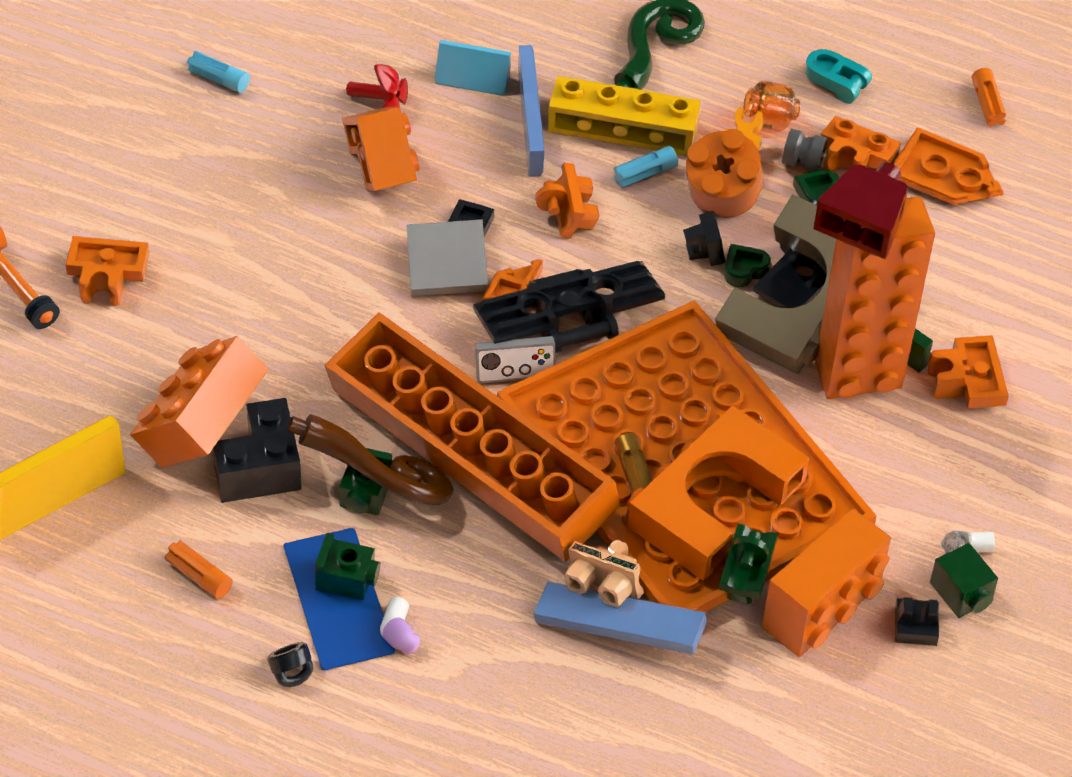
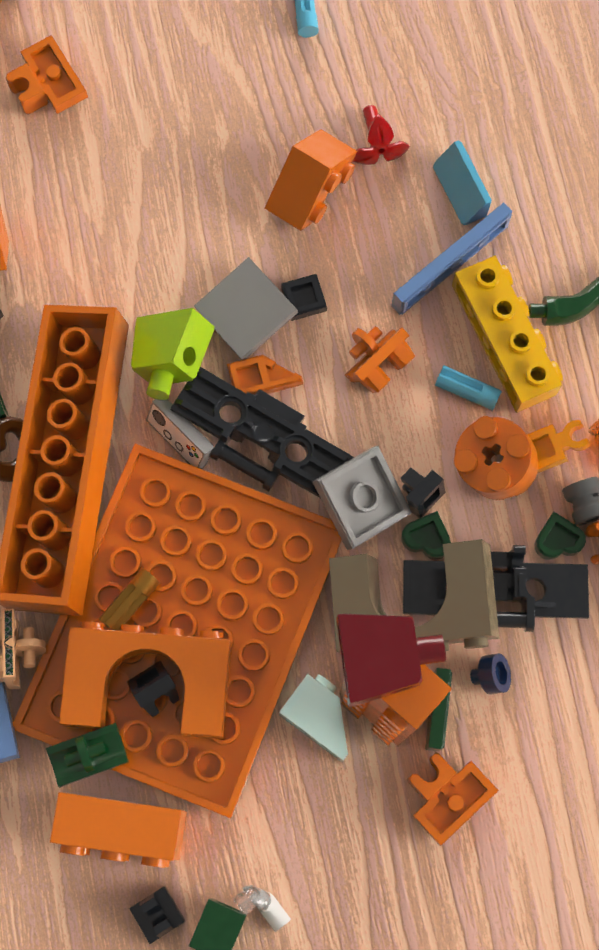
camera: 55 degrees right, 25 degrees up
none -> black tile [127,660,180,717]
none -> lime torso [131,308,215,400]
none -> light aqua slope [279,674,348,762]
none -> light grey tile [312,446,412,550]

